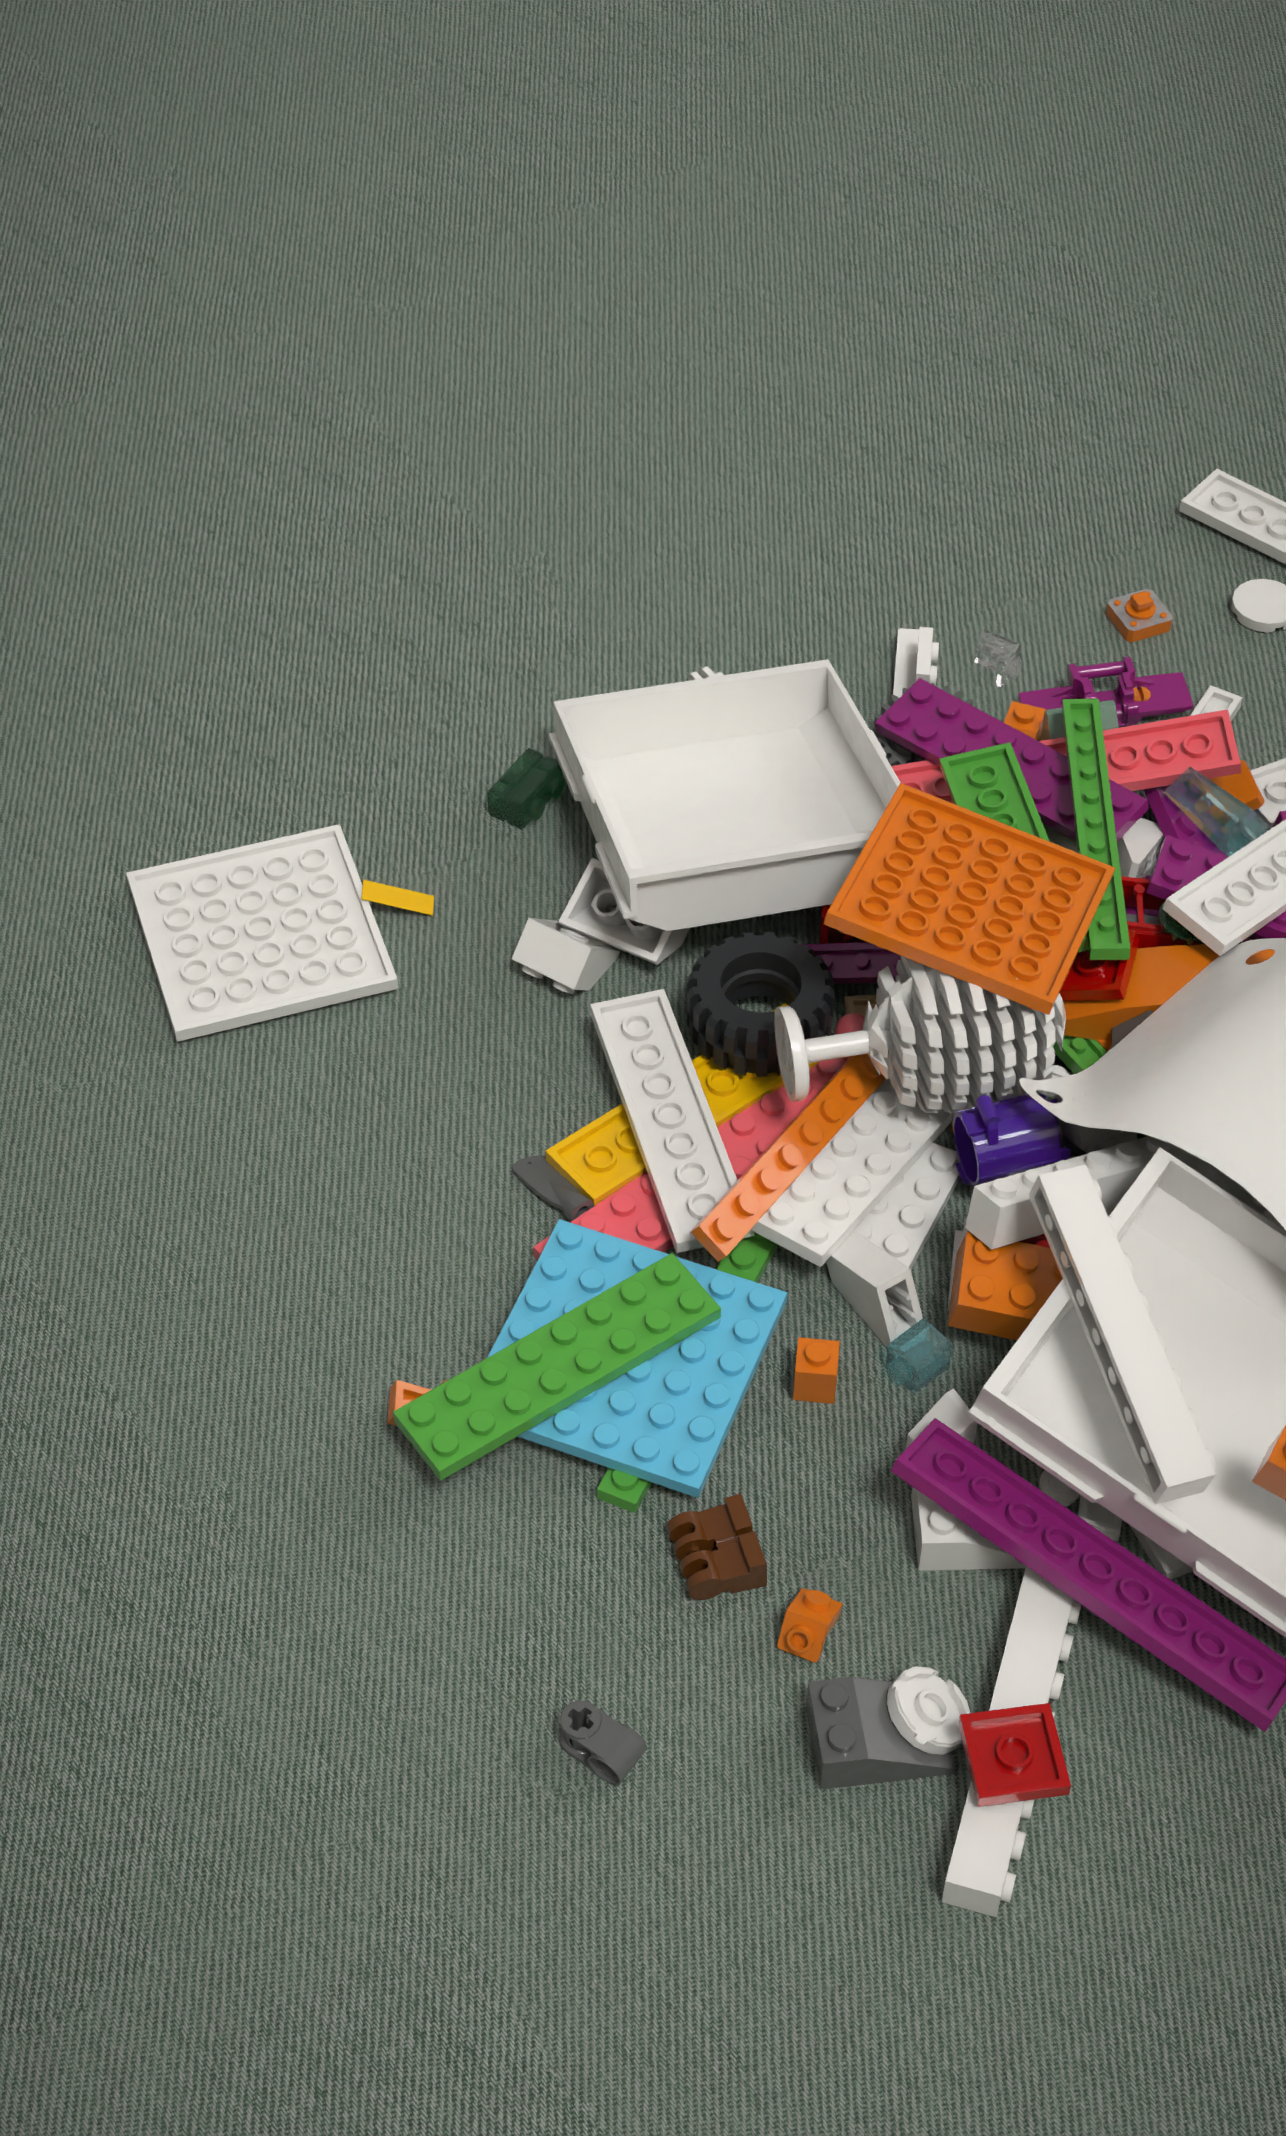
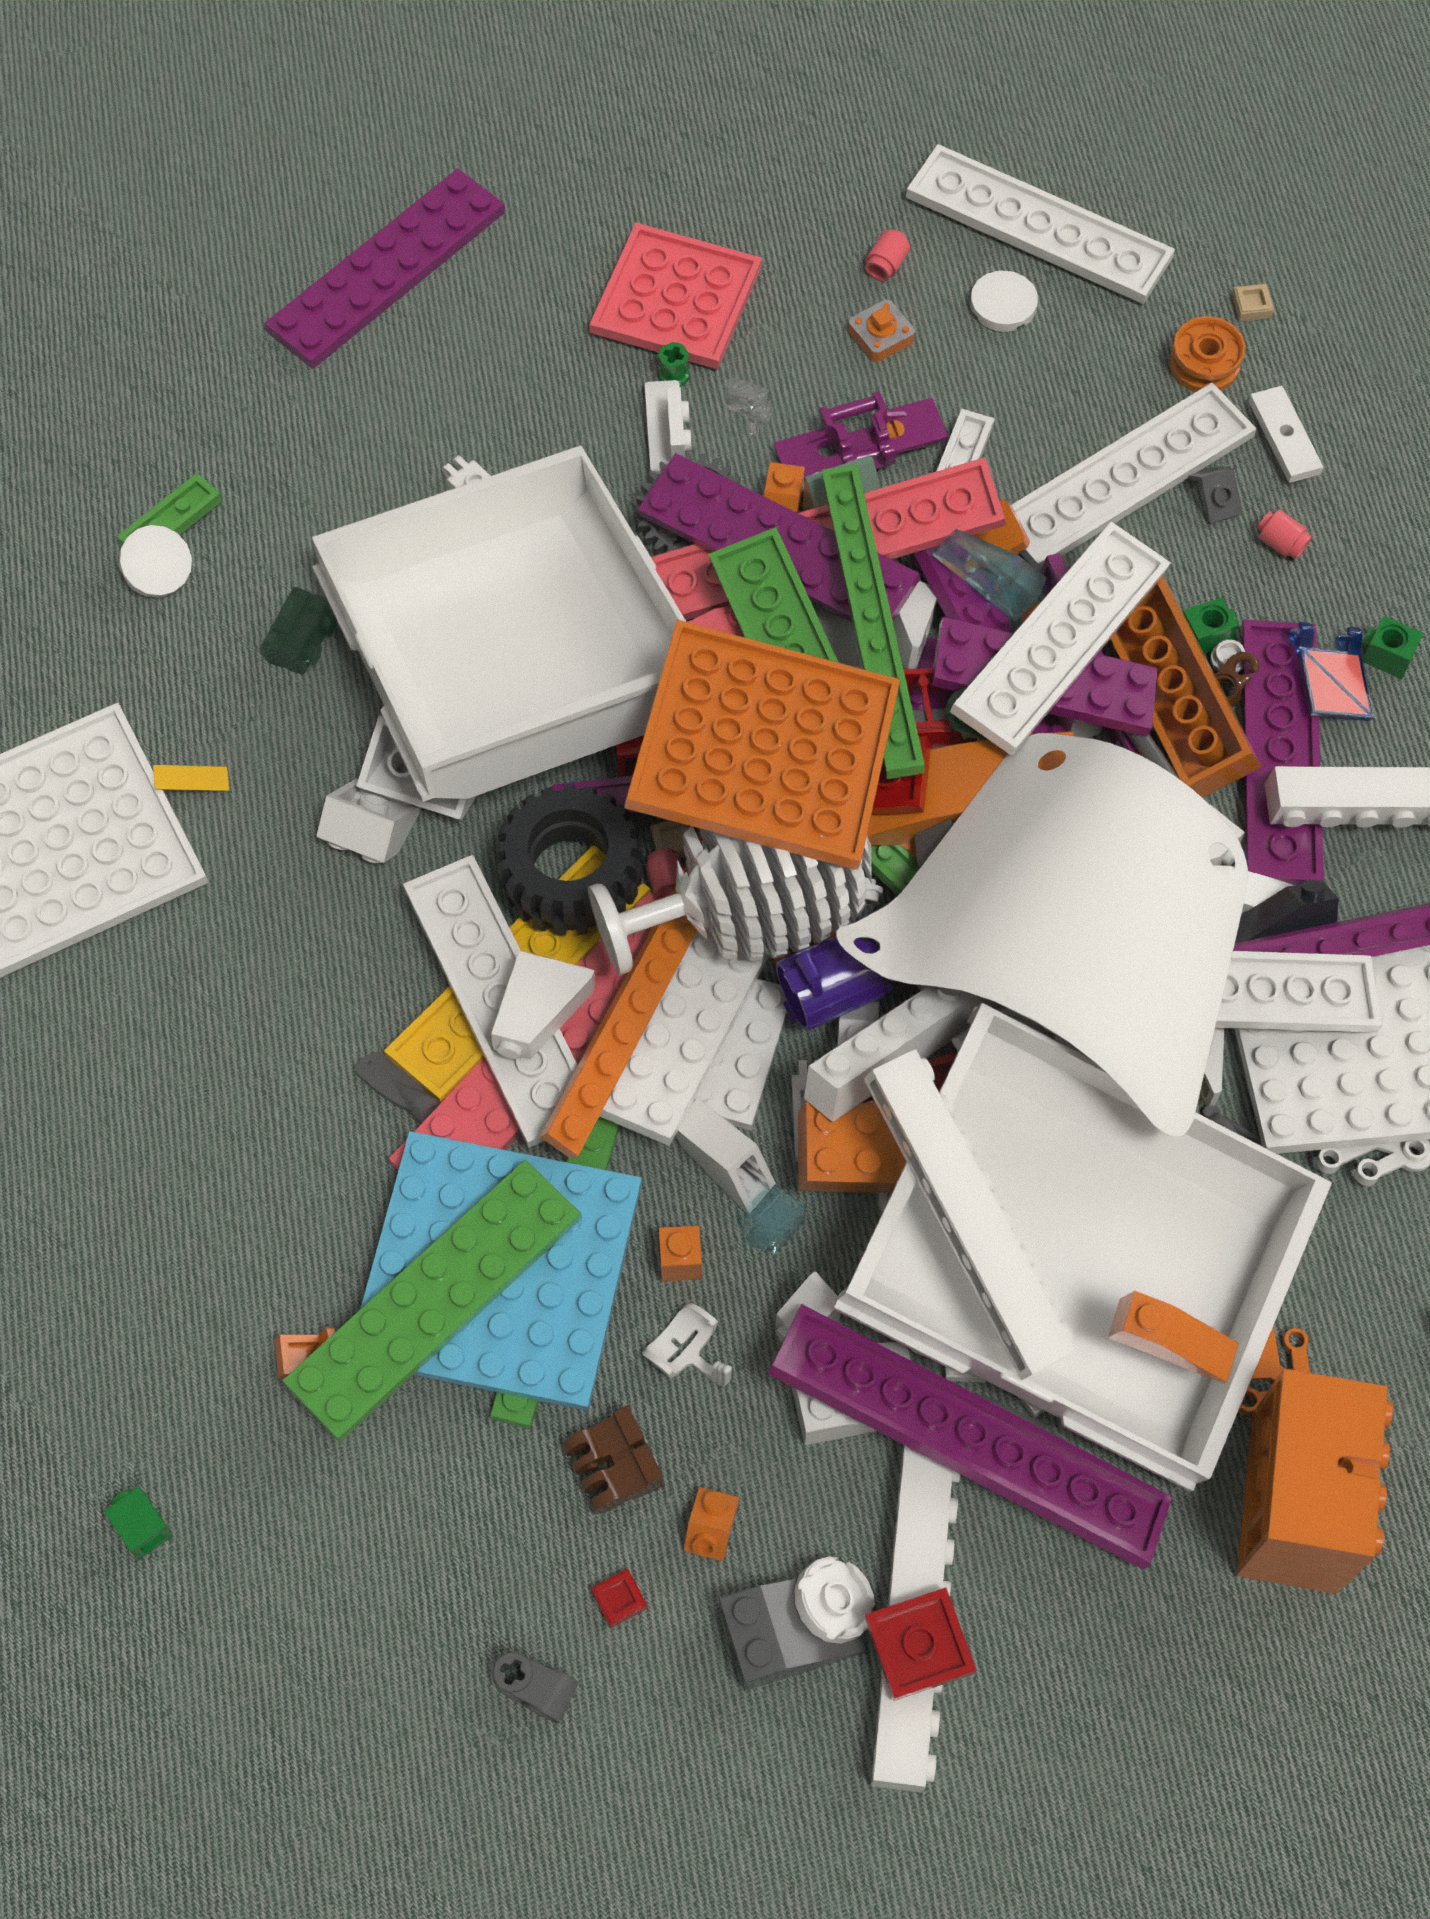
camera: 10 degrees left, 15 degrees up
none -> green brick [104,1486,174,1561]
none -> bright green plate [117,473,222,546]
none -> white tile [119,525,192,598]
none -> magenta plate [264,168,505,369]
none -> white slope [491,951,595,1059]
none -> coral plate [589,223,762,369]
none -> red tile [591,1568,648,1629]
none -> white helmet [642,1303,732,1387]
none -> green bush [658,342,689,387]
none -> coral brick [865,230,910,282]

